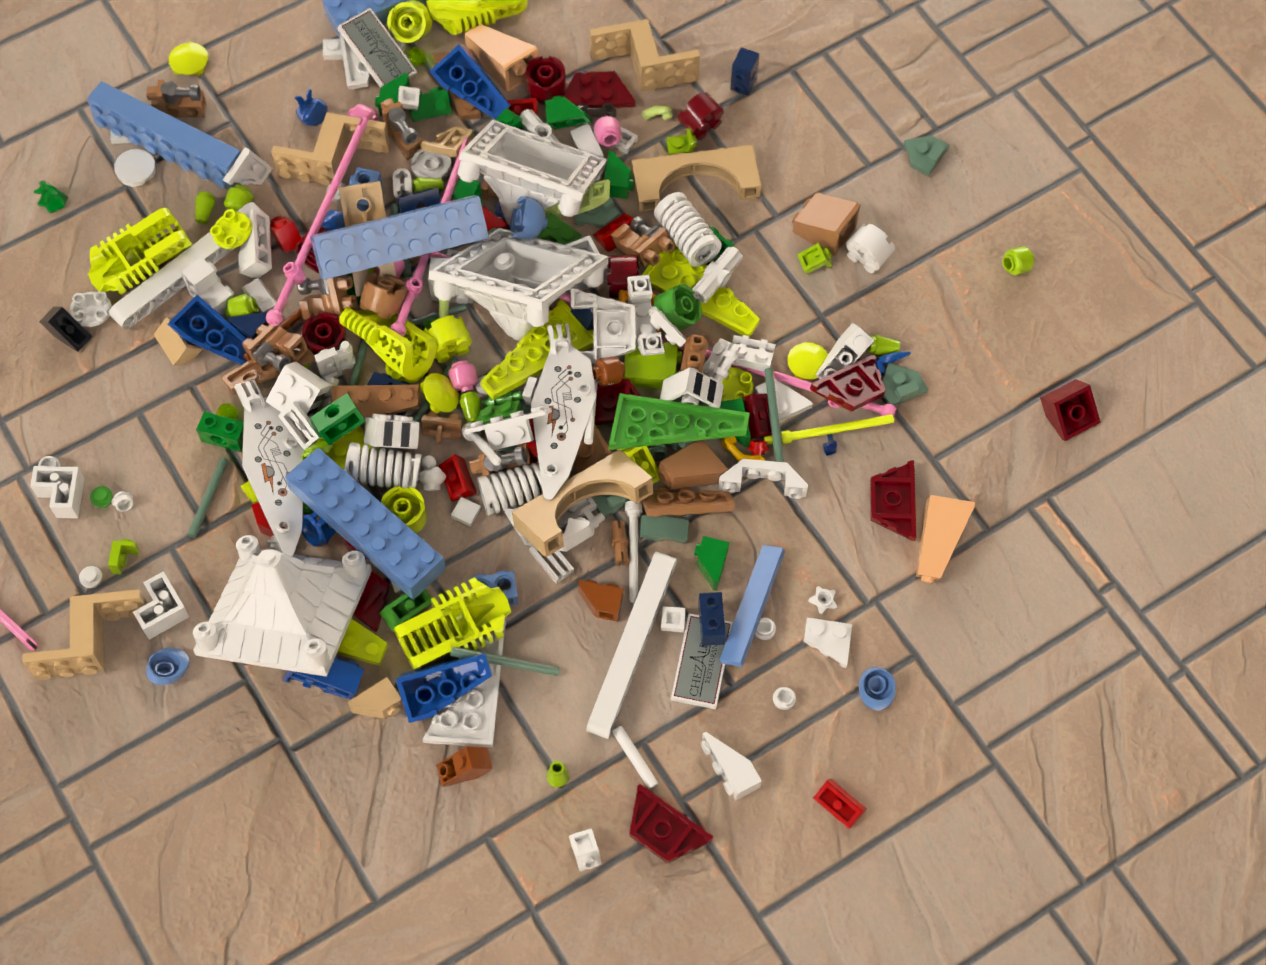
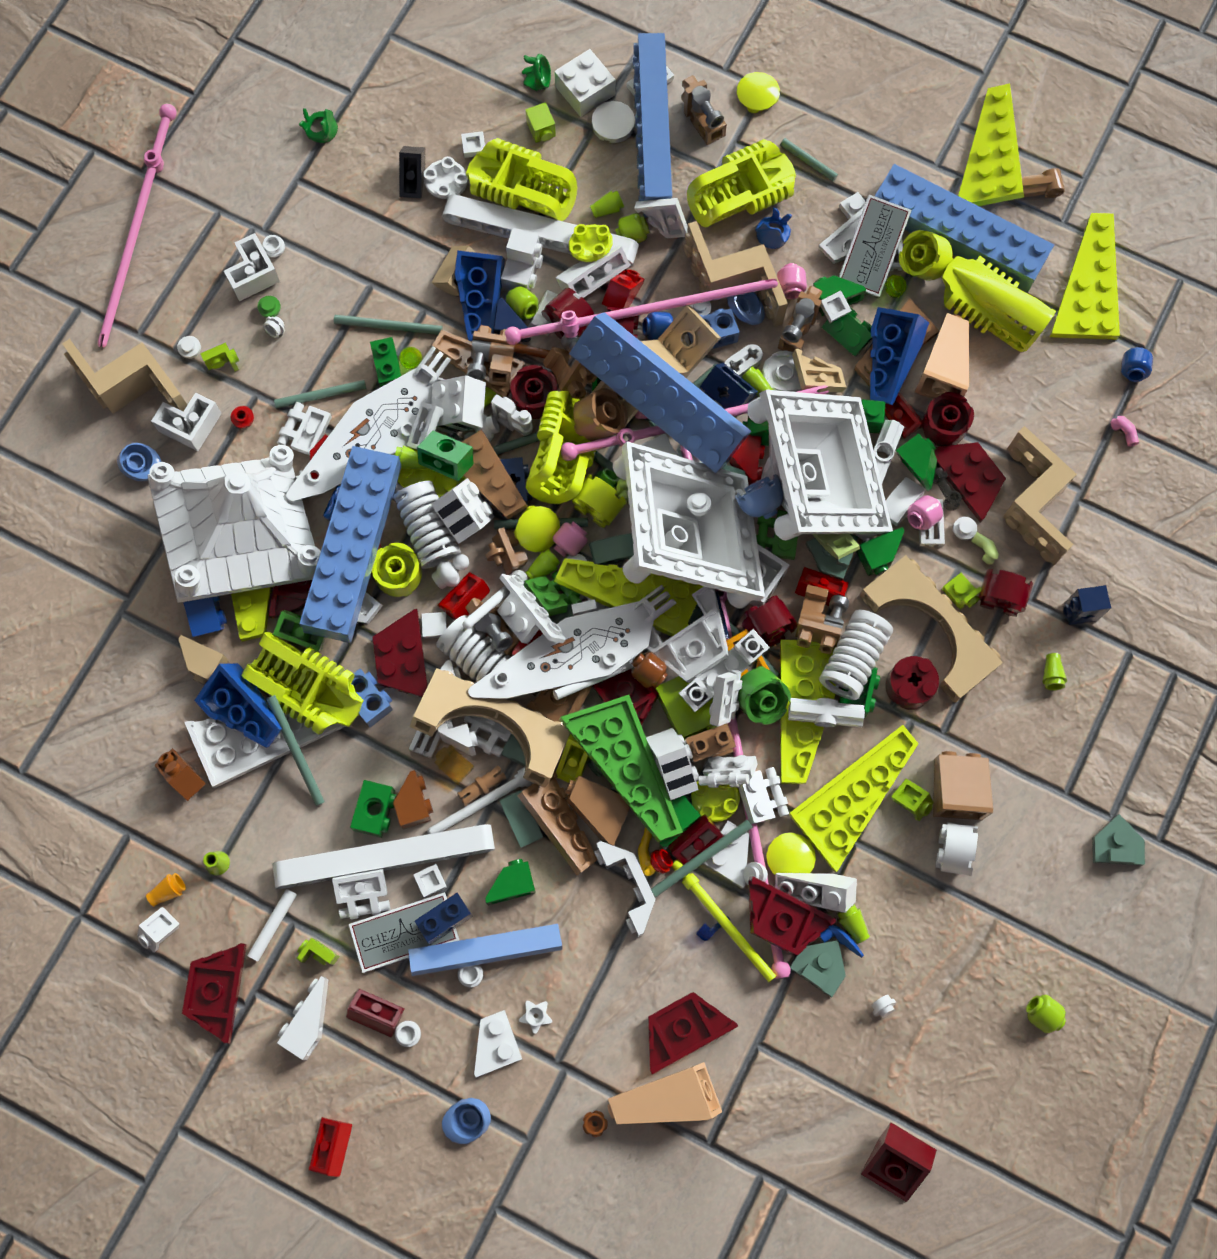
camera: 60 degrees right, 10 degrees up
none -> light orange cone [146,873,186,907]
none -> red plate [230,406,254,429]
none -> white plate [277,402,332,456]
none -> lime bracket [296,938,340,966]
none -> white plate [332,869,390,920]
none -> sand green axle [334,315,443,335]
none -> dark red slope [346,989,405,1037]
none -> green brick [350,780,397,838]
none -> dark red wing [372,609,428,698]
none -> clear yellow bracket [434,744,474,785]
none -> white plate [461,131,485,158]
none -> lime brick [525,102,556,143]
none -> dark red brick [541,288,595,339]
none -> white brick [554,49,616,117]
none -> dark orange plate [582,1110,608,1137]
none -> sand green slope [589,533,634,565]
none -> neon yellow connector [687,139,796,228]
none -> medium blue hat [727,292,765,325]
none -> white plate [743,862,768,886]
none -> sand green bar [780,138,838,182]
none -> neon yellow wing [789,725,919,873]
none -> white plate [871,995,896,1018]
none -> dark red brick [886,656,939,710]
none -> white plate [953,517,977,540]
none -> lime cone [1042,653,1067,691]

